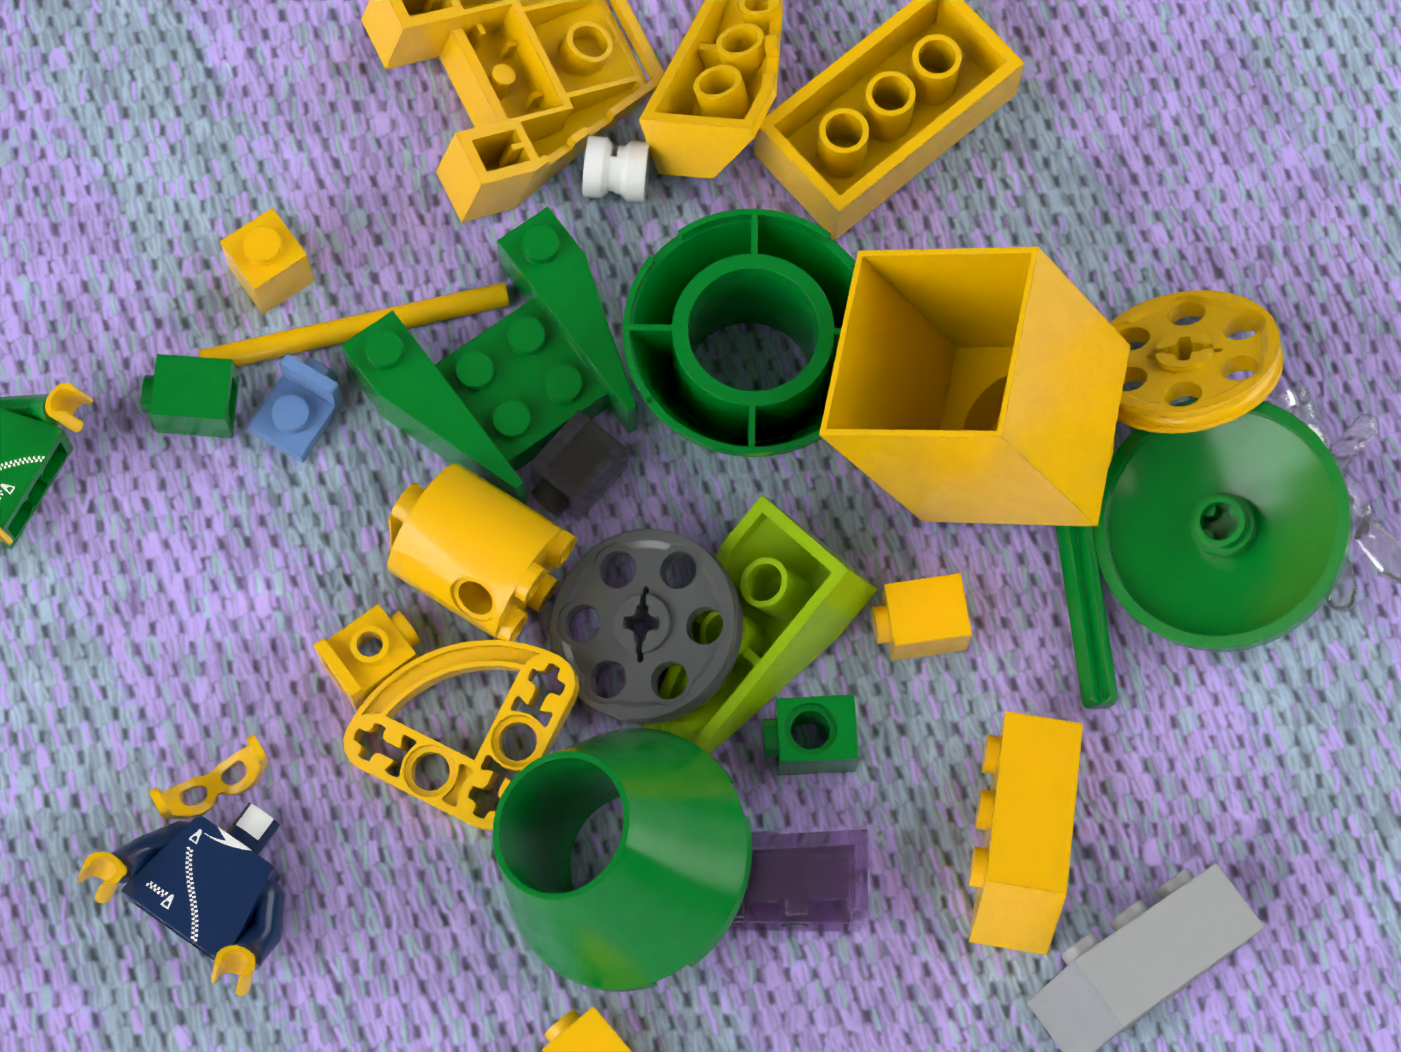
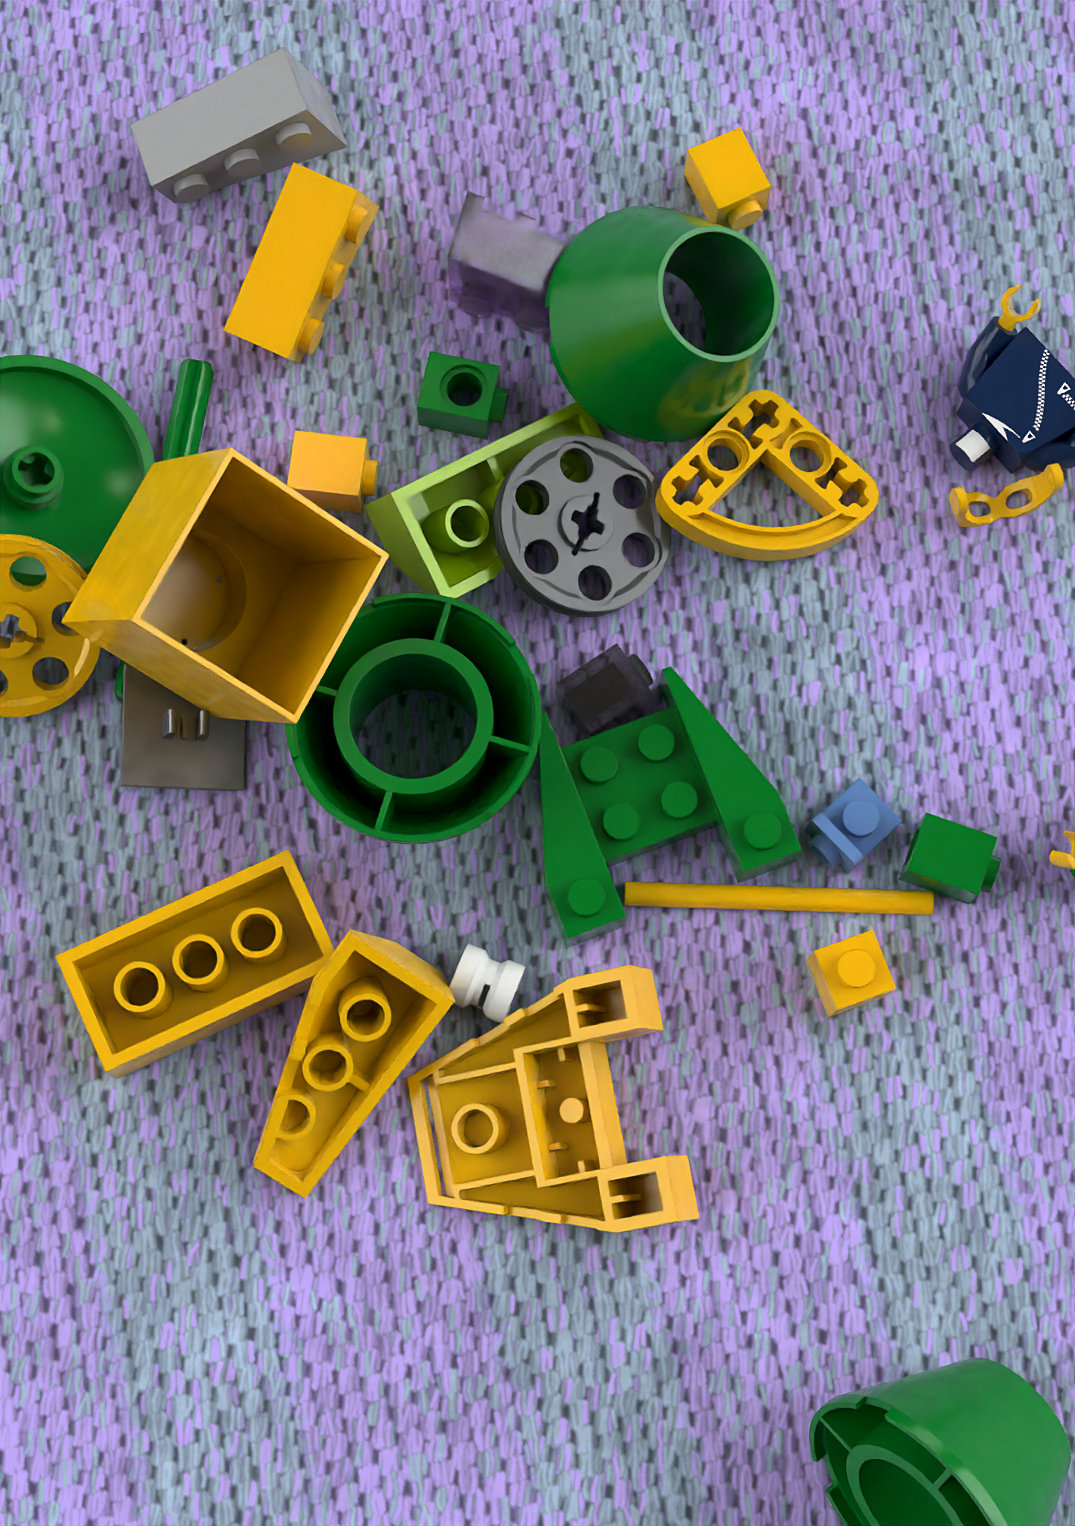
camera: 165 degrees left, 5 degrees up
yellow brick [313,604,421,710] -> none
yellow cylinder [387,463,577,642] -> none

